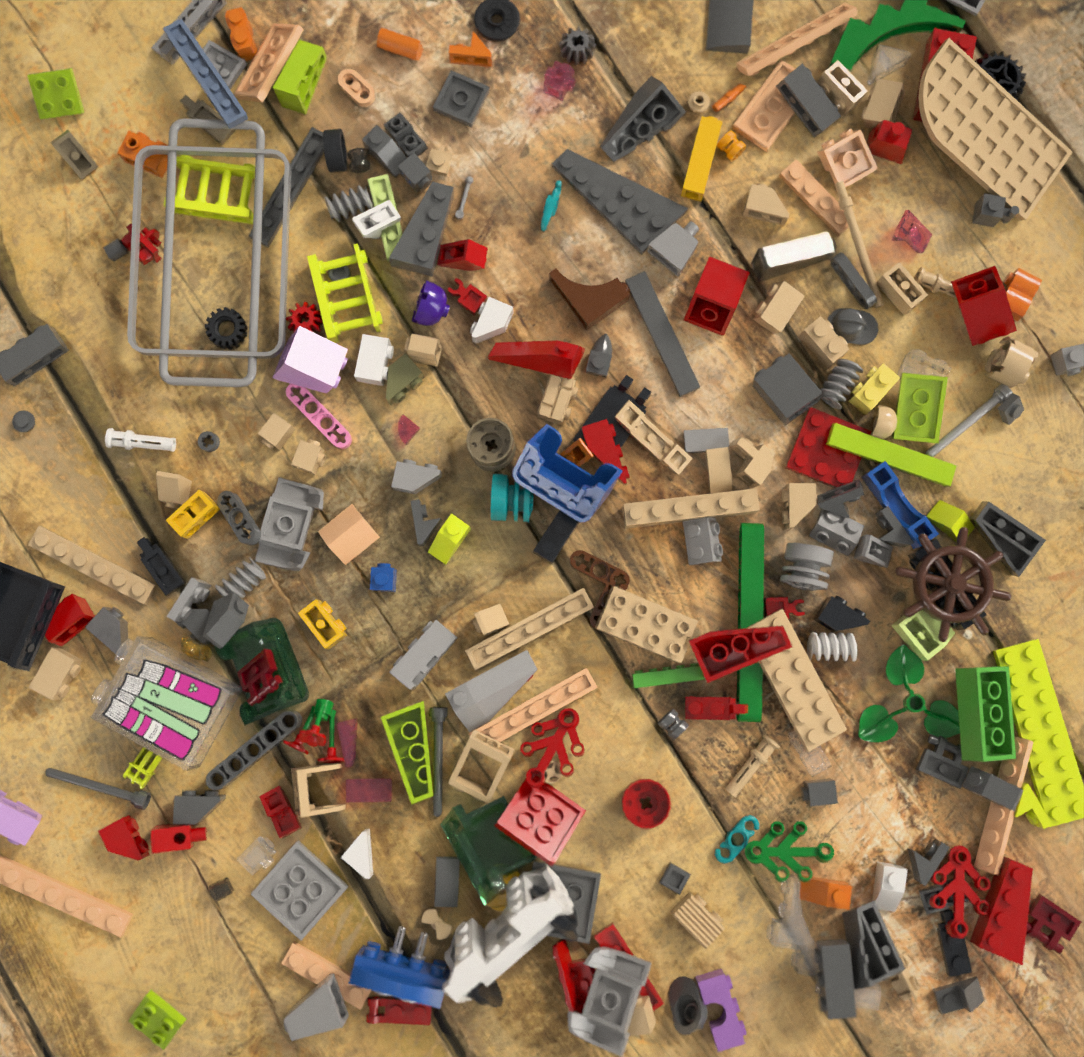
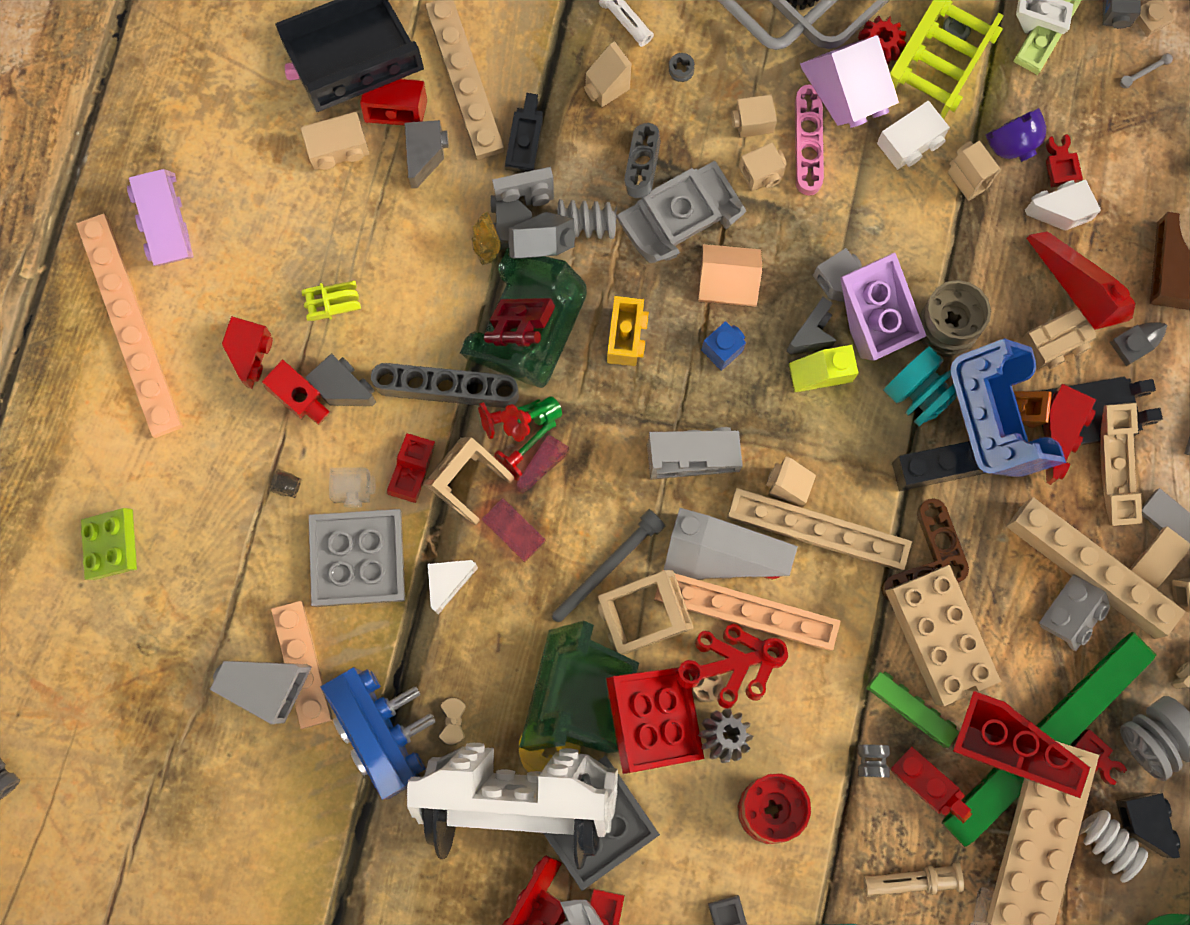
camera: 40 degrees right, 5 degrees down
dark grey piece [45,768,151,810] -> none
brick [91,636,242,771] -> none
yellow brick [166,490,220,539] -> none
red plate [366,996,432,1025] -> none
lime wedge [381,701,433,804] -> none
olive slope [386,353,424,405] -> none
dark grey wedge [389,181,454,277] -> none
clear pink tile [398,414,420,445] -> none
dark grey slope [434,857,460,907] -> none
red slope [437,239,488,271] -> none
none -> flat silver gear [698,709,754,763]
none -> lavender slope [840,253,926,361]

